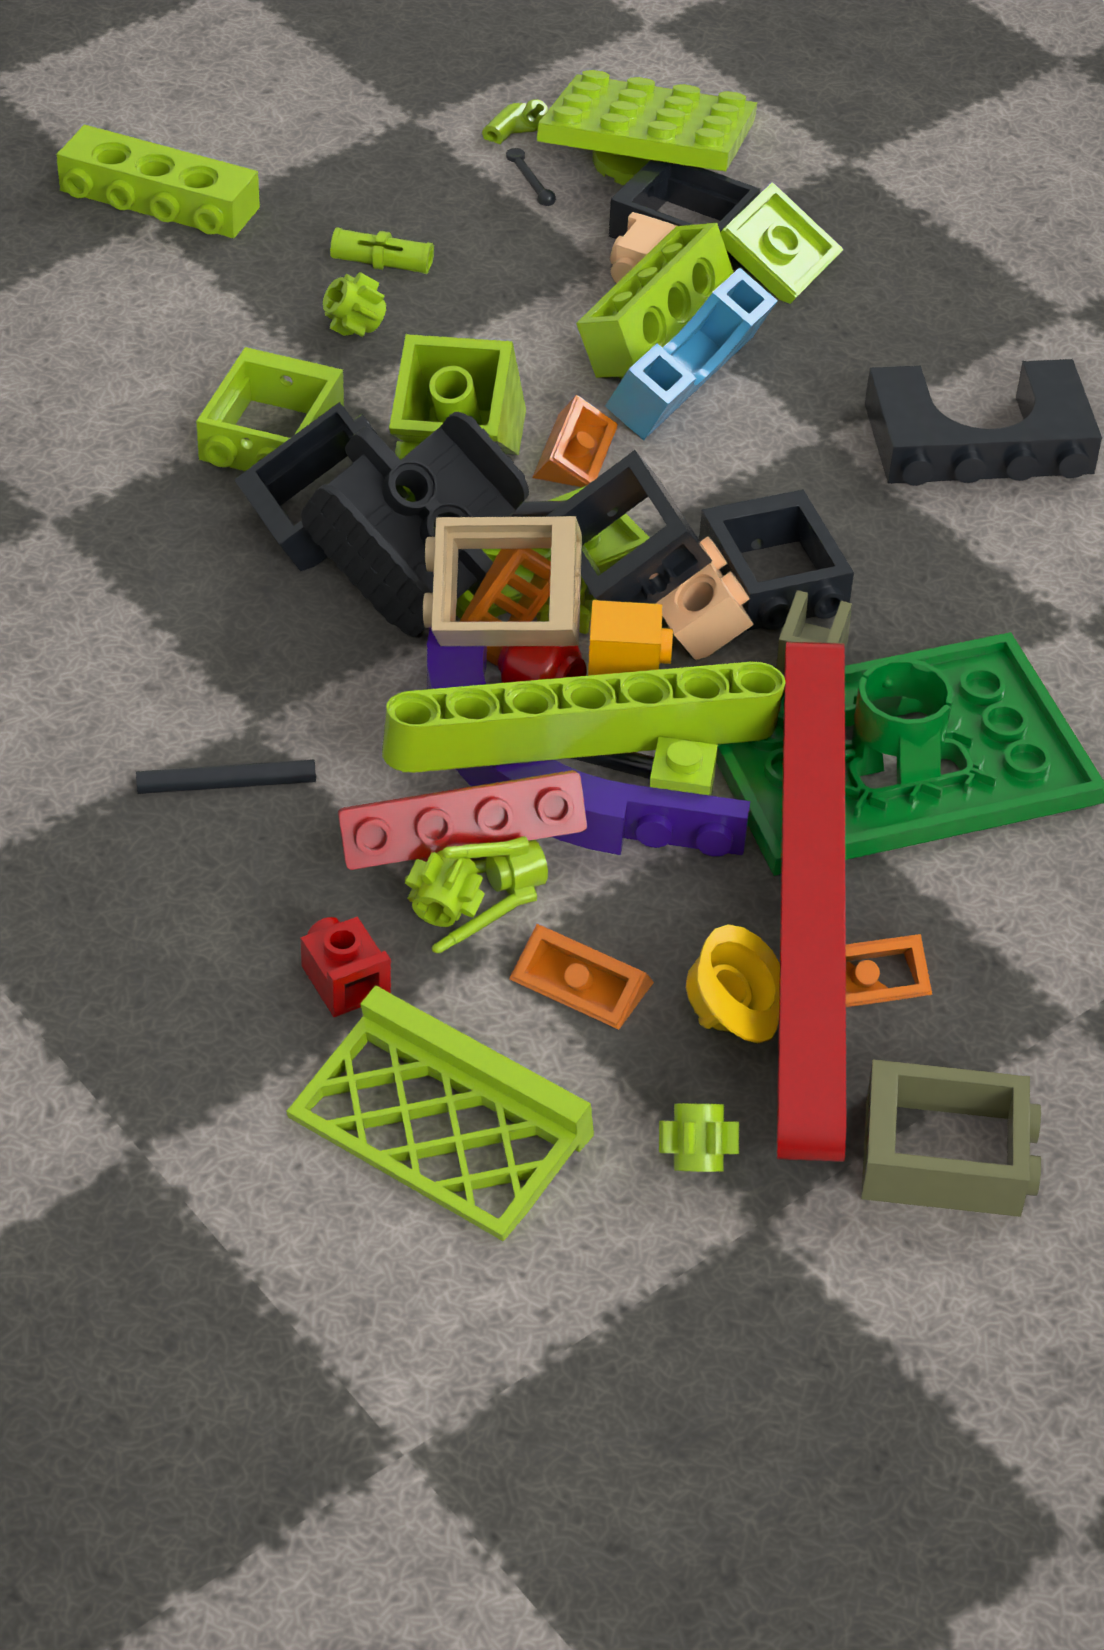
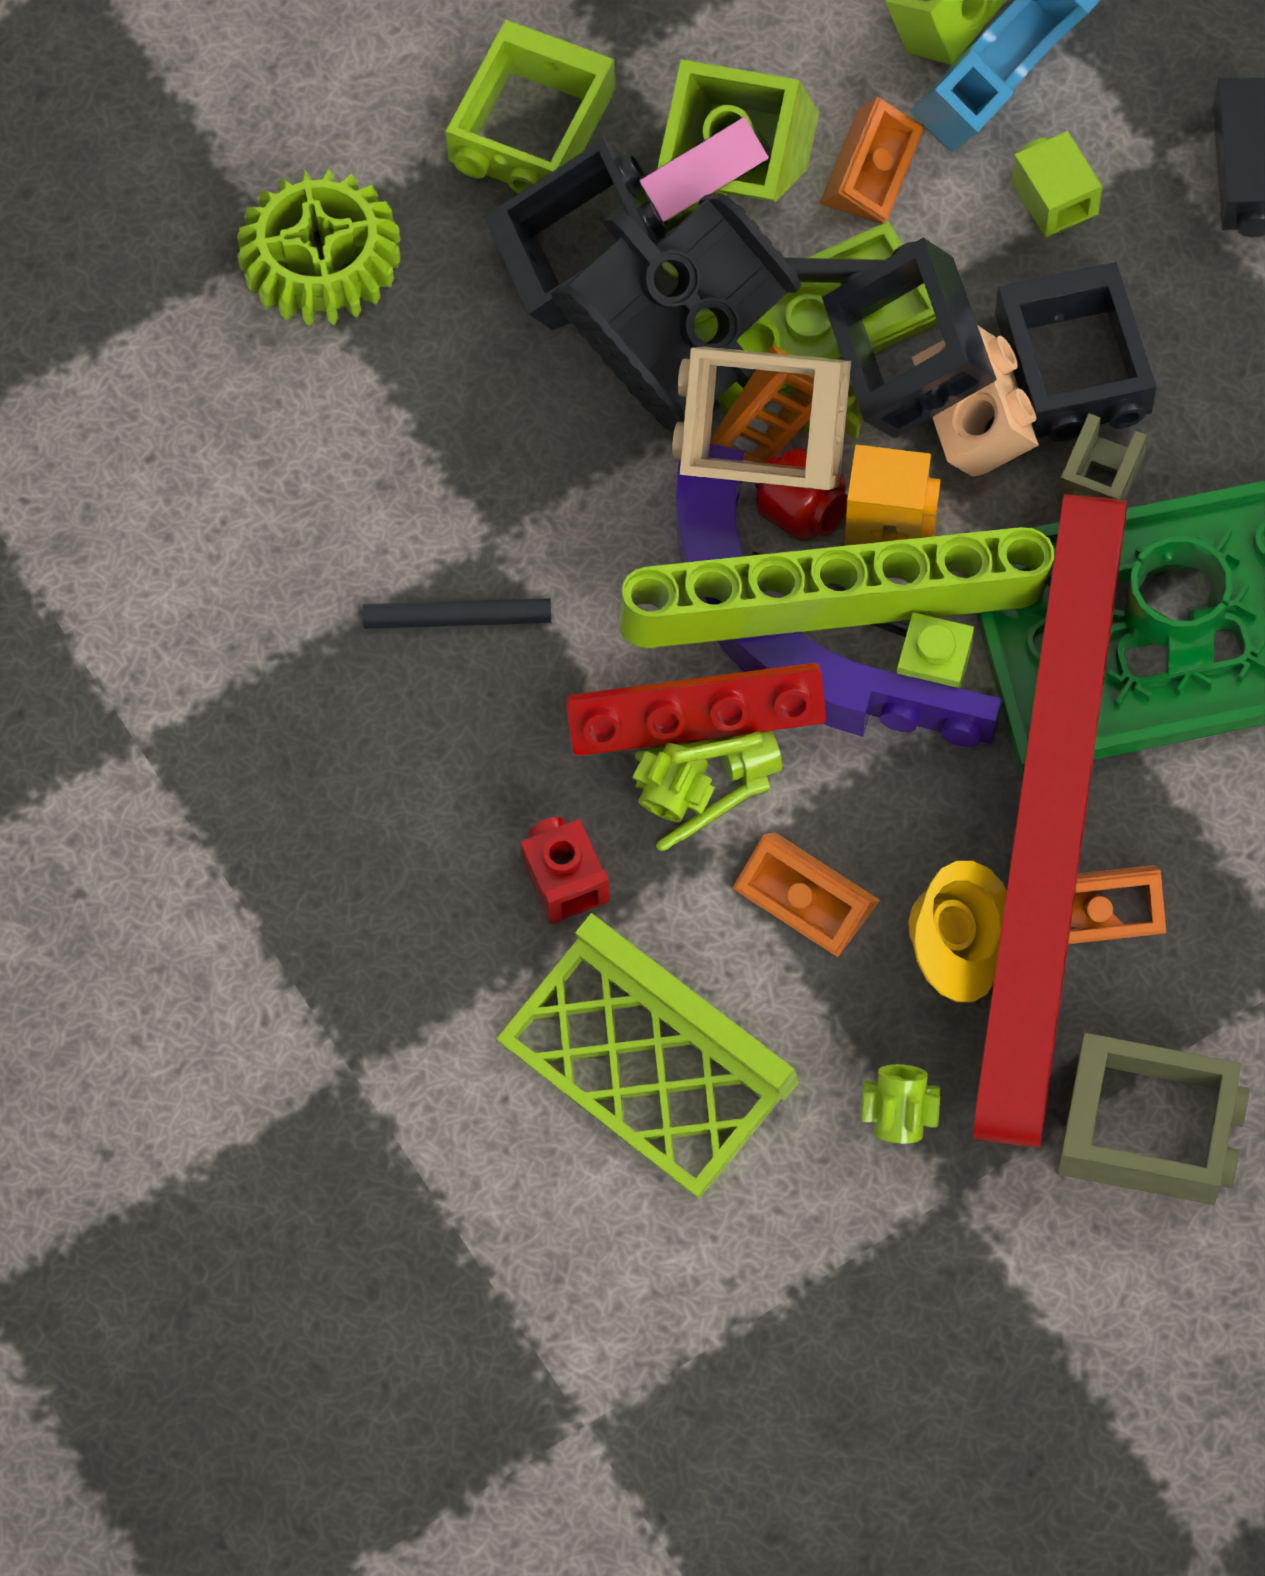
camera: 10 degrees right, 20 degrees up
none -> lime gear [237,168,401,327]
none -> bright pink sticker [640,117,769,222]
none -> lime brick [1011,131,1102,238]

